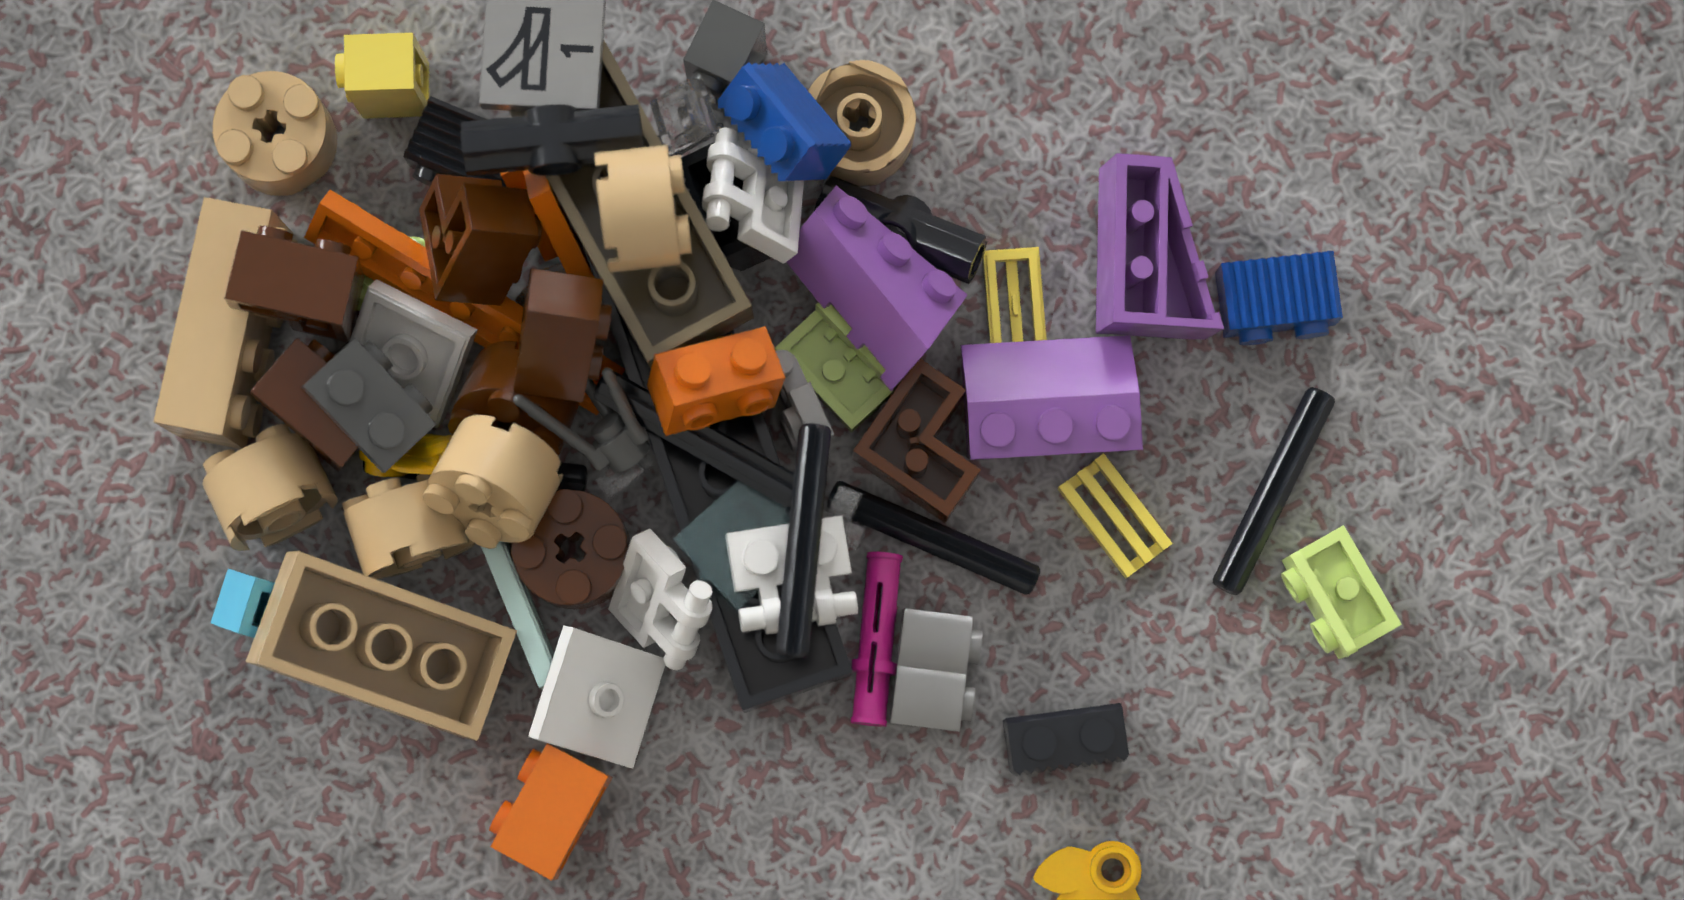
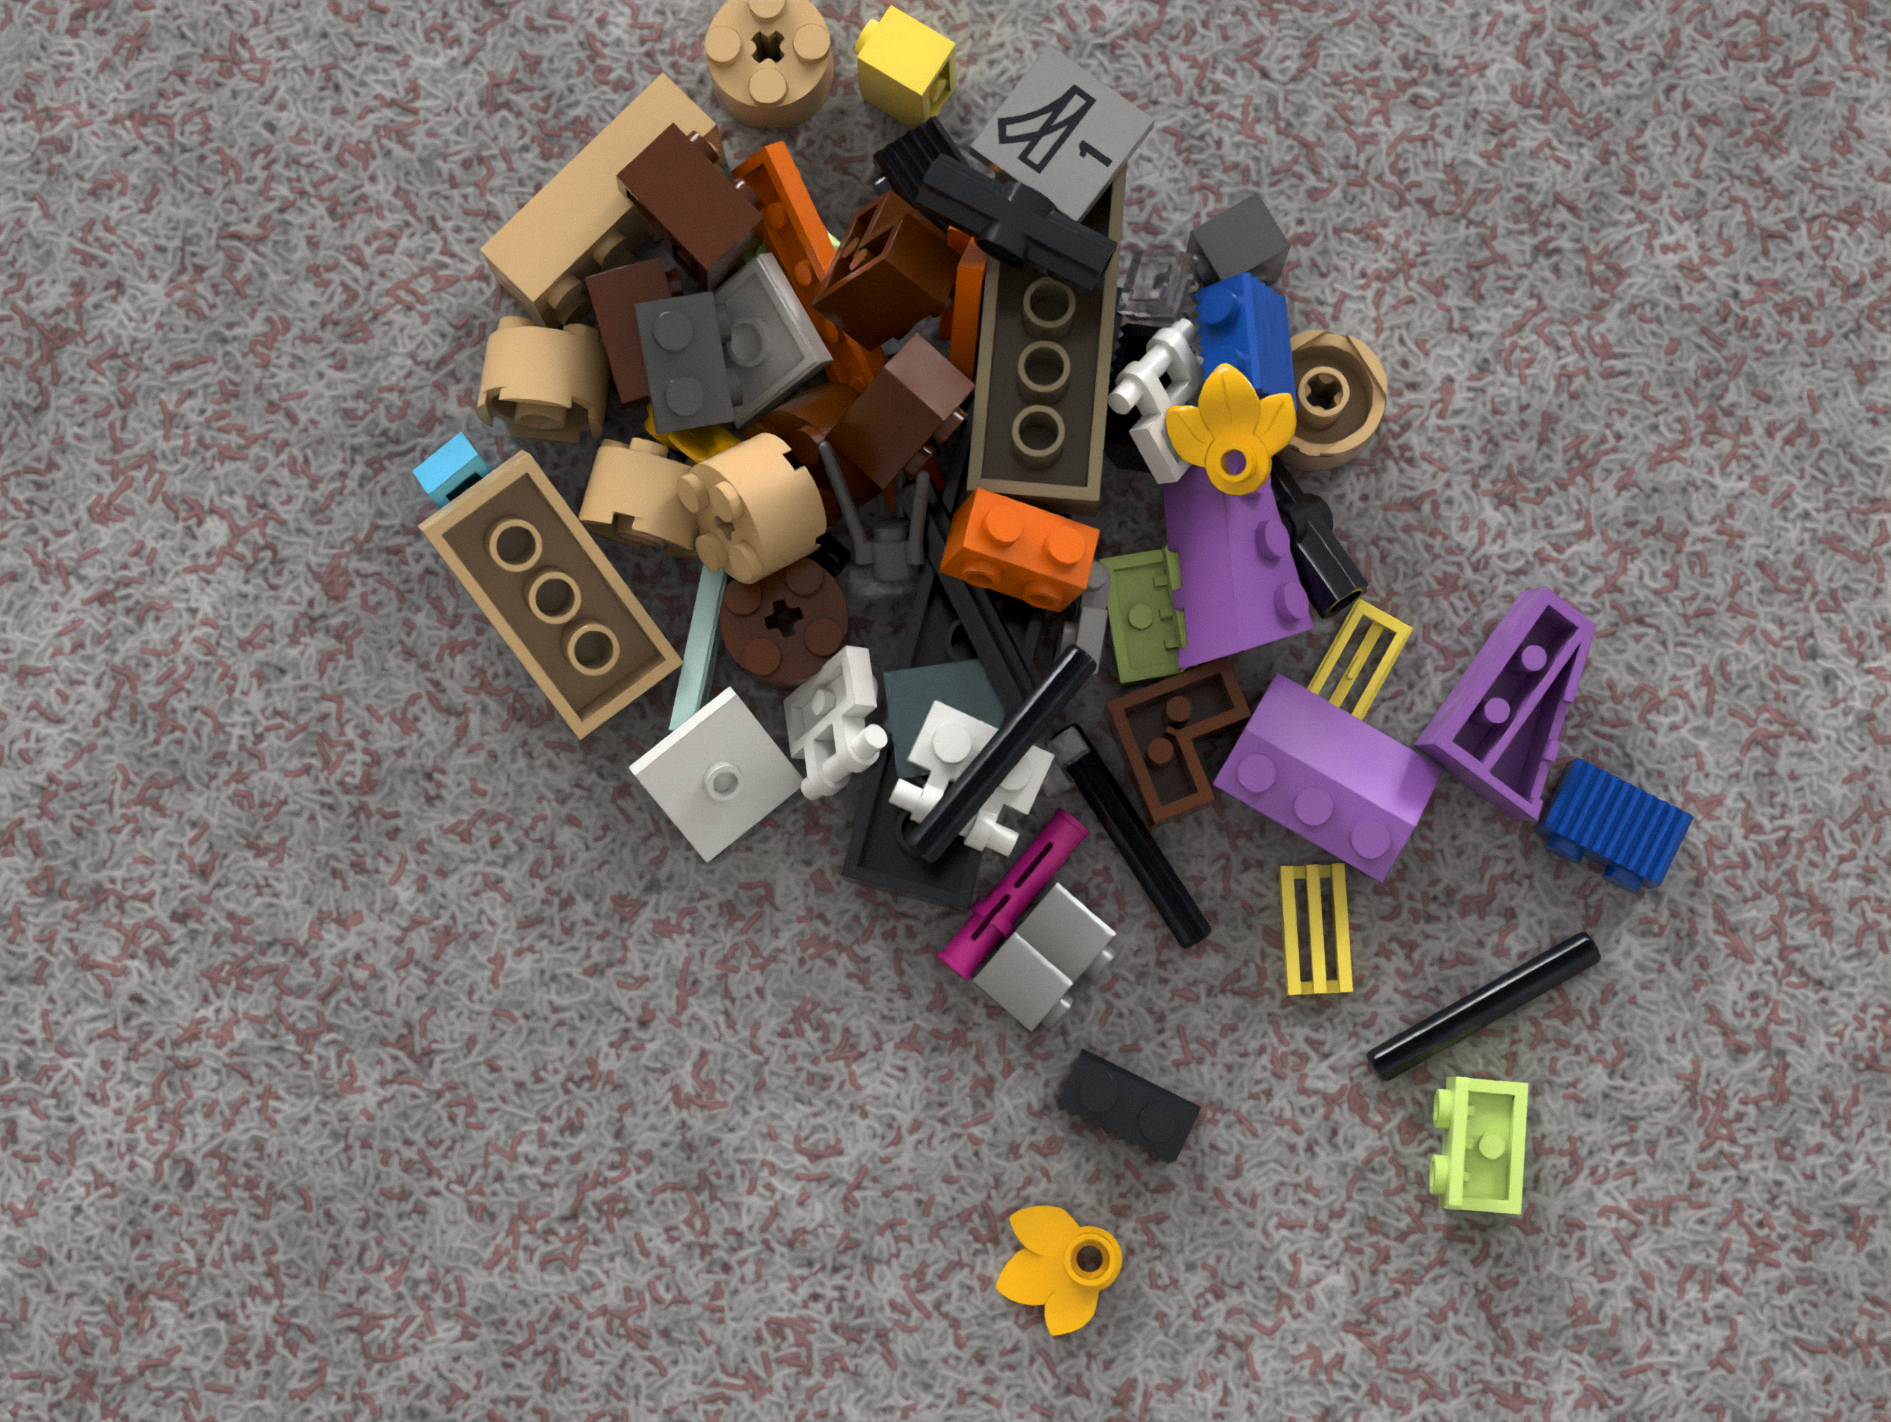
camera: 40 degrees right, 0 degrees up
orange brick [489,743,613,881] -> none
tan brick [595,145,692,273] -> none
none -> yellow plate [1166,363,1296,496]

